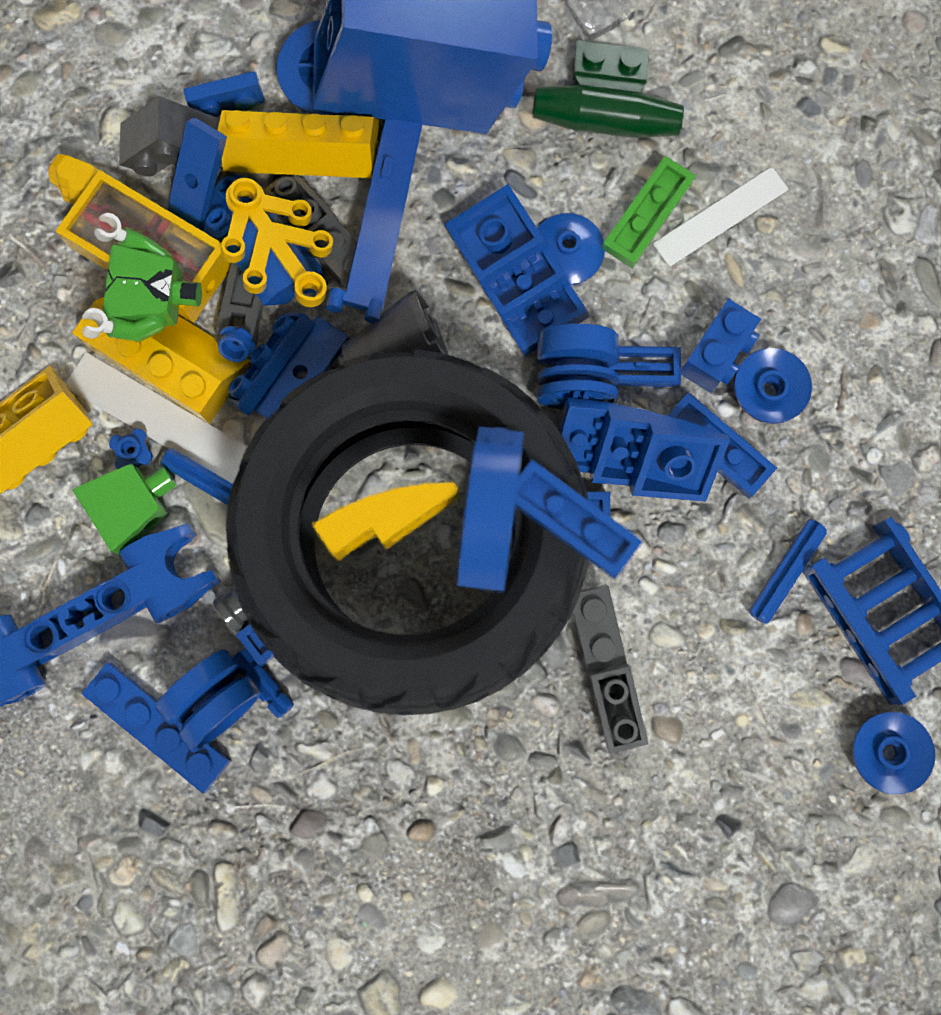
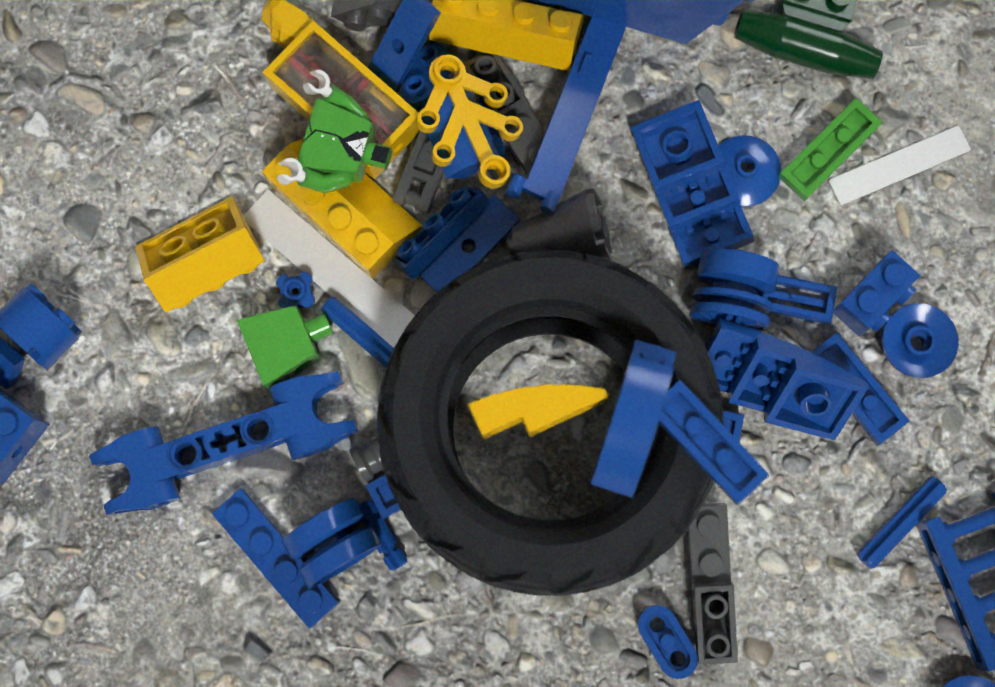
camera: 15 degrees right, 0 degrees up
blue plate [218,326,256,362] -> none
none -> blue plate [637,605,698,679]

